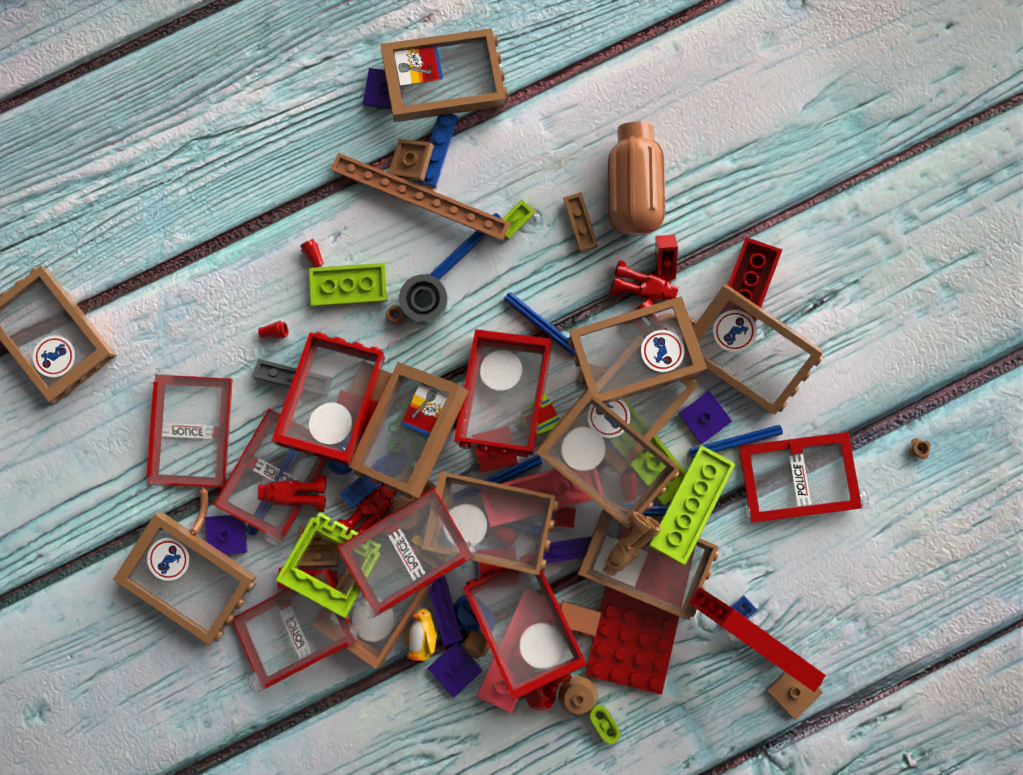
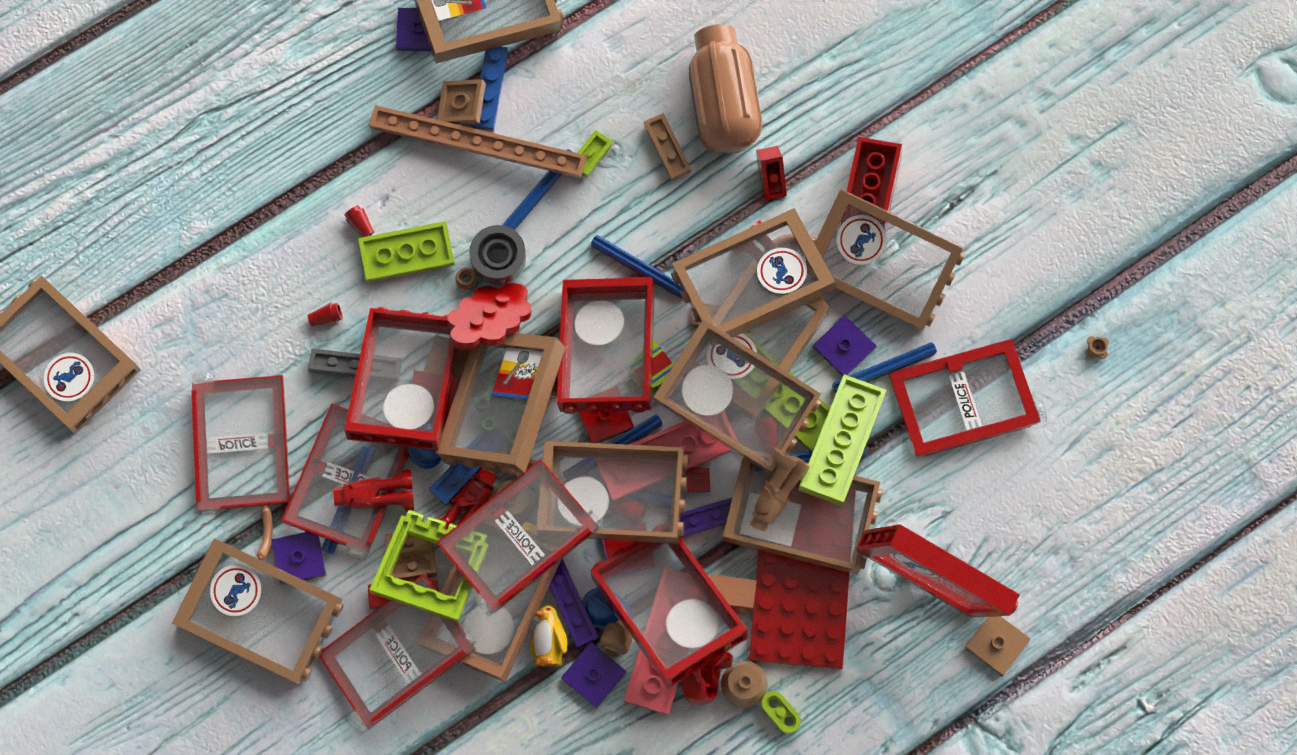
camera: 15 degrees left, 10 degrees down
red piece [609,260,679,301] -> none
none -> plate [447,283,532,349]

